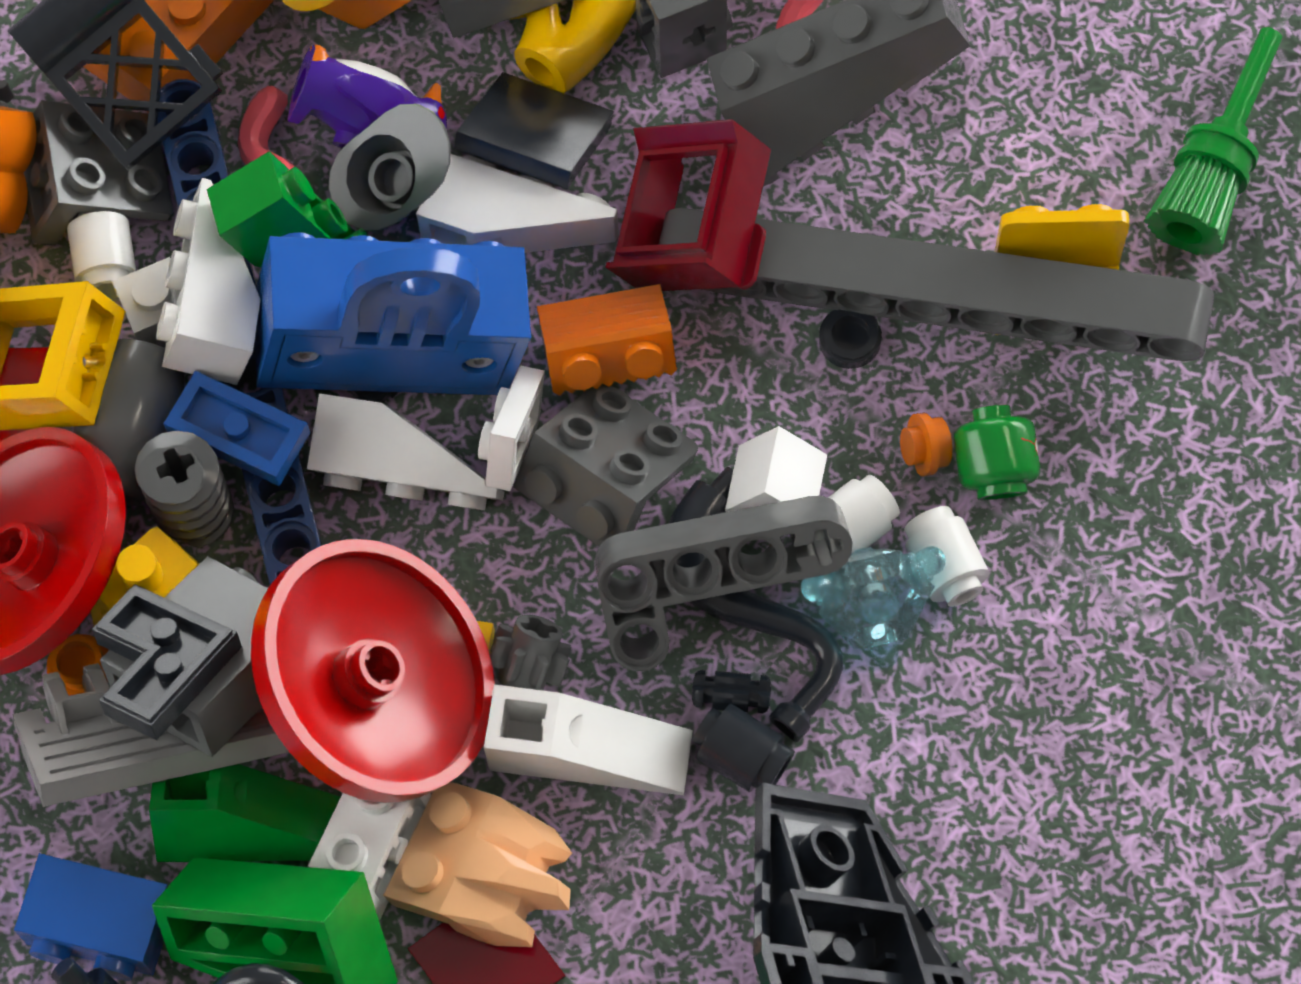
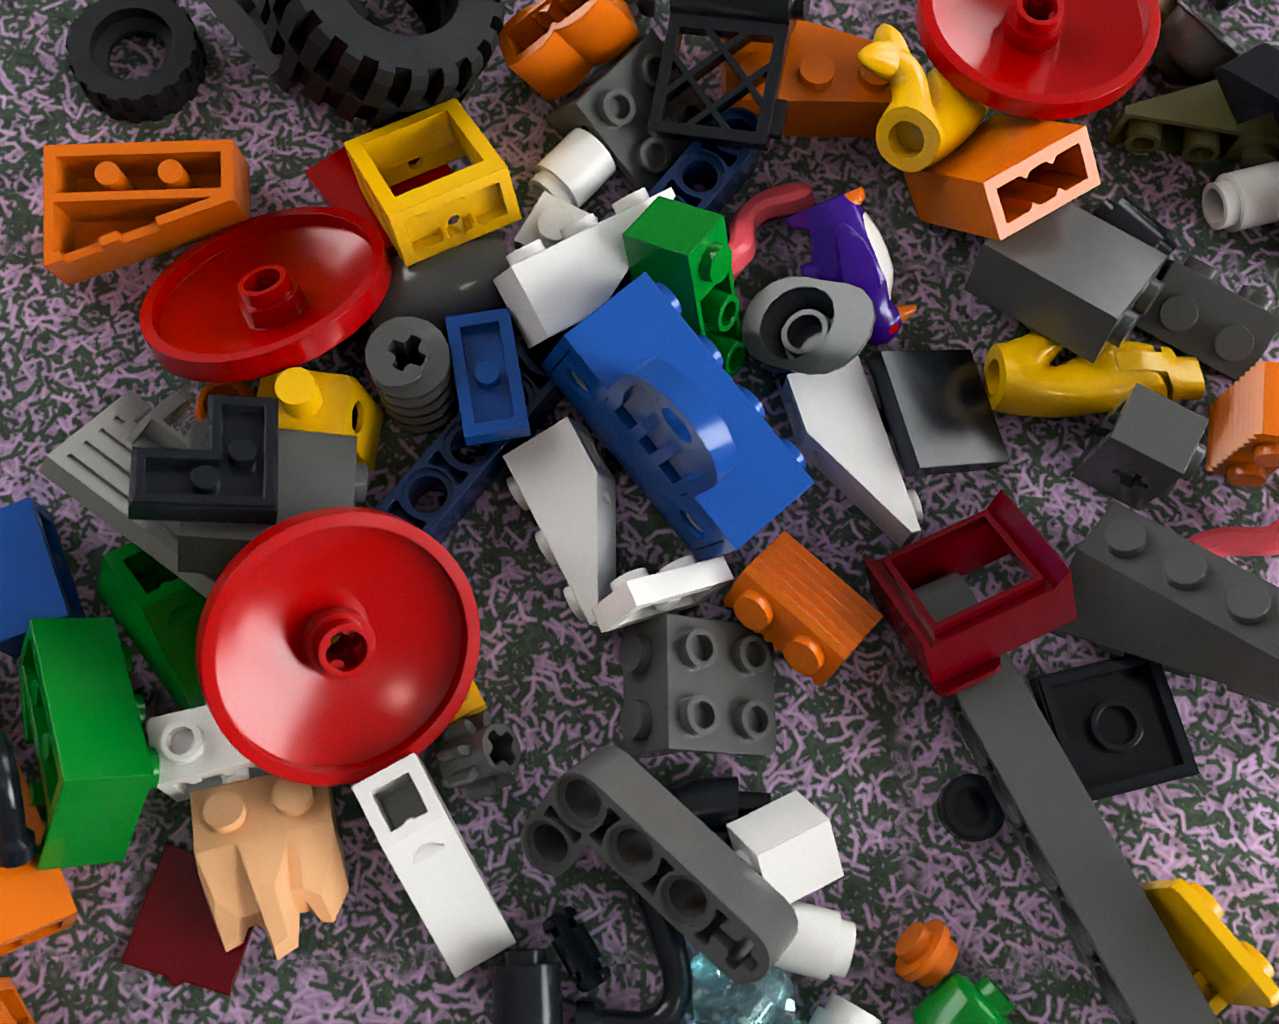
camera: 45 degrees right, 5 degrees up
none -> black tile [1029,654,1200,801]

